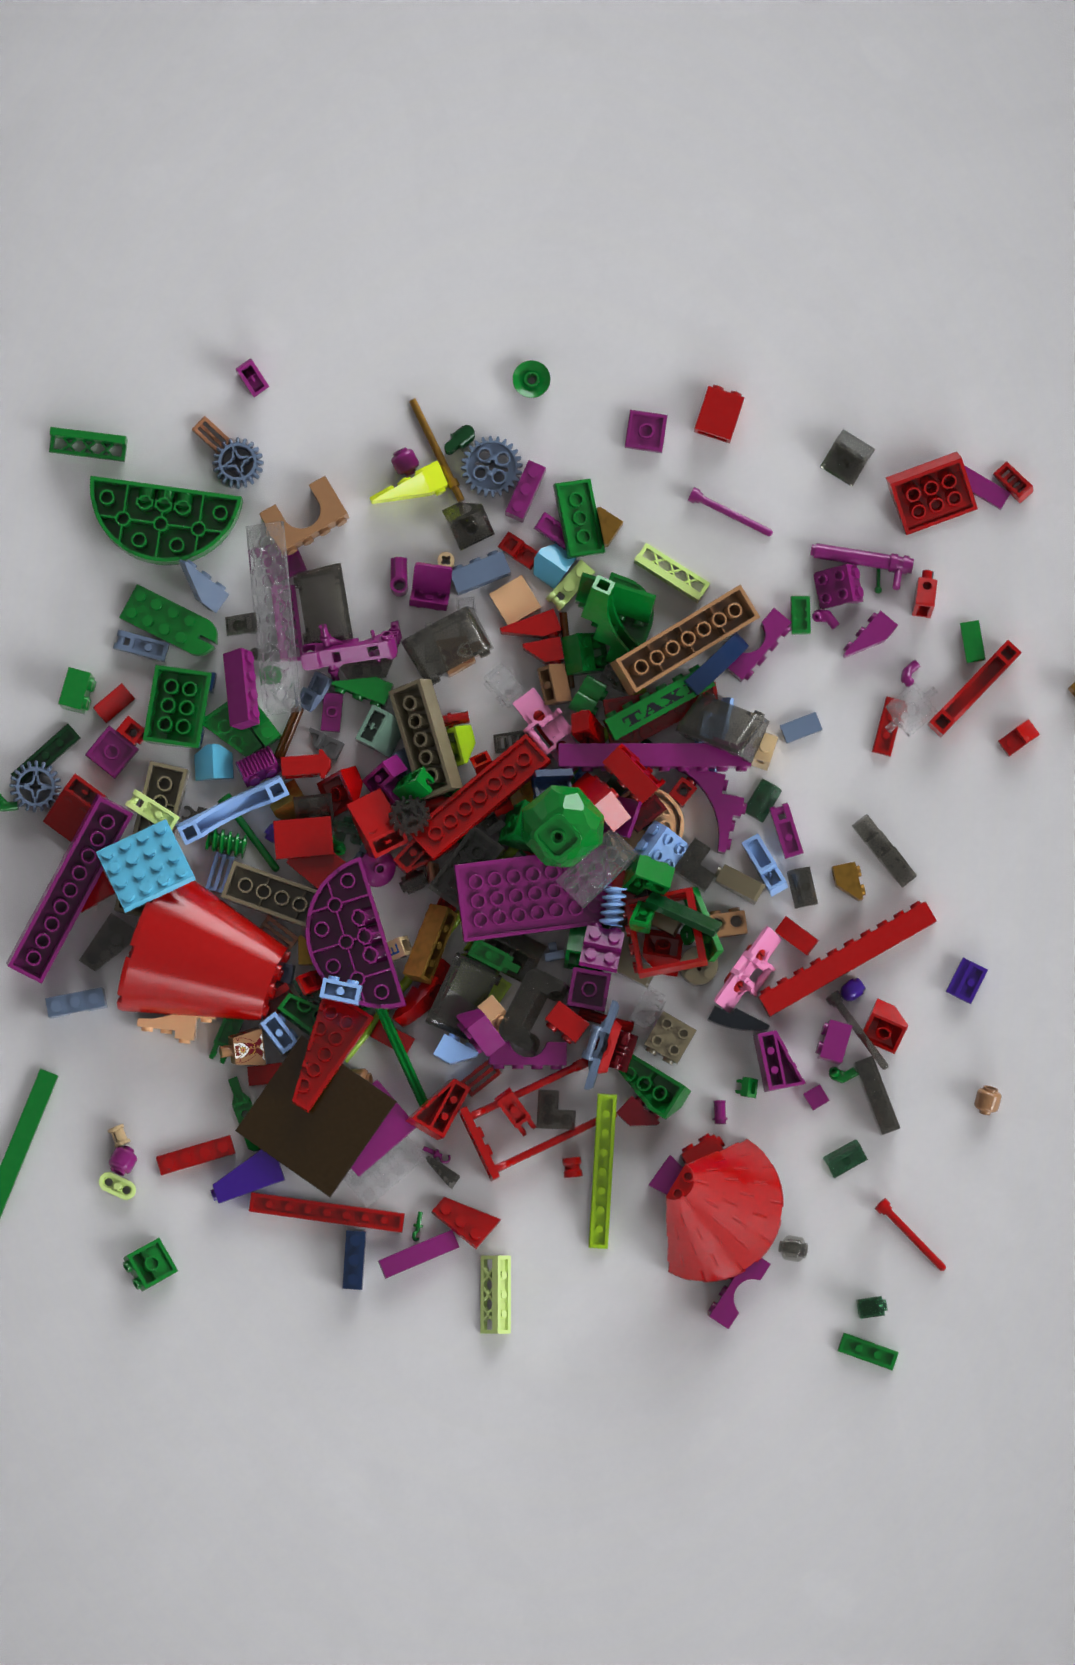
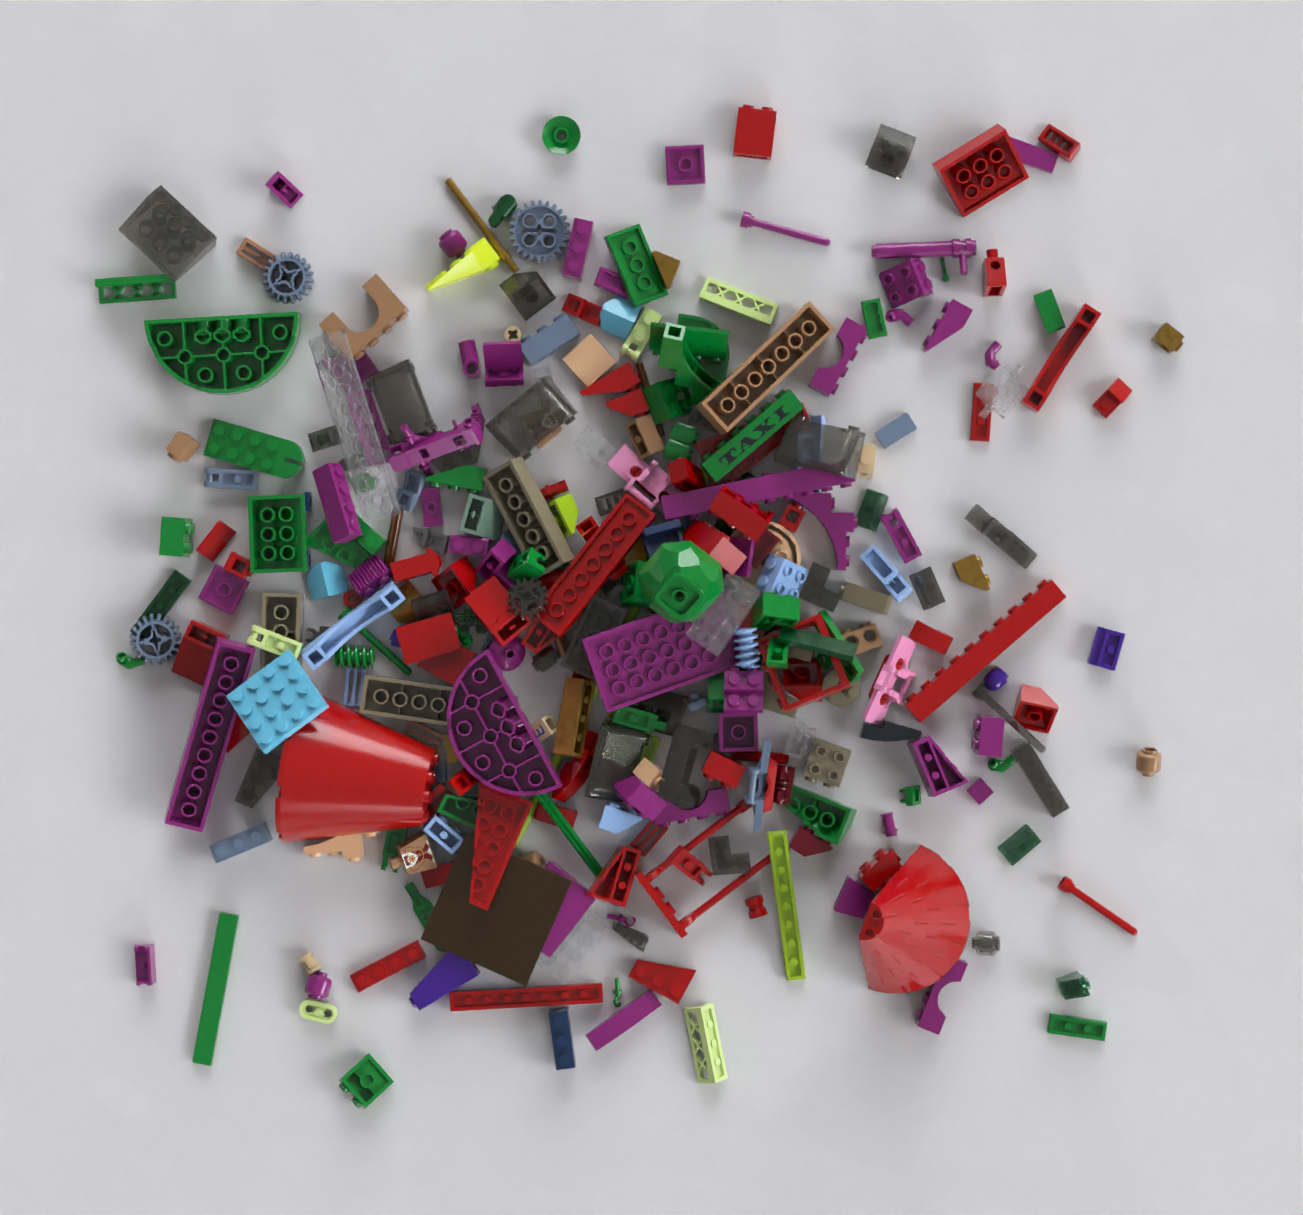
camera: 10 degrees left, 5 degrees up
sand blue slope [179,559,229,613] -> none
light blue brick [319,975,362,1006] -> none
dark blue slope [684,632,749,696] -> none
none -> clear smoke slope [119,185,217,283]
none -> medium nougat brick [165,431,201,462]
none -> red plate [343,590,362,609]
none -> magenta brick [448,534,490,557]

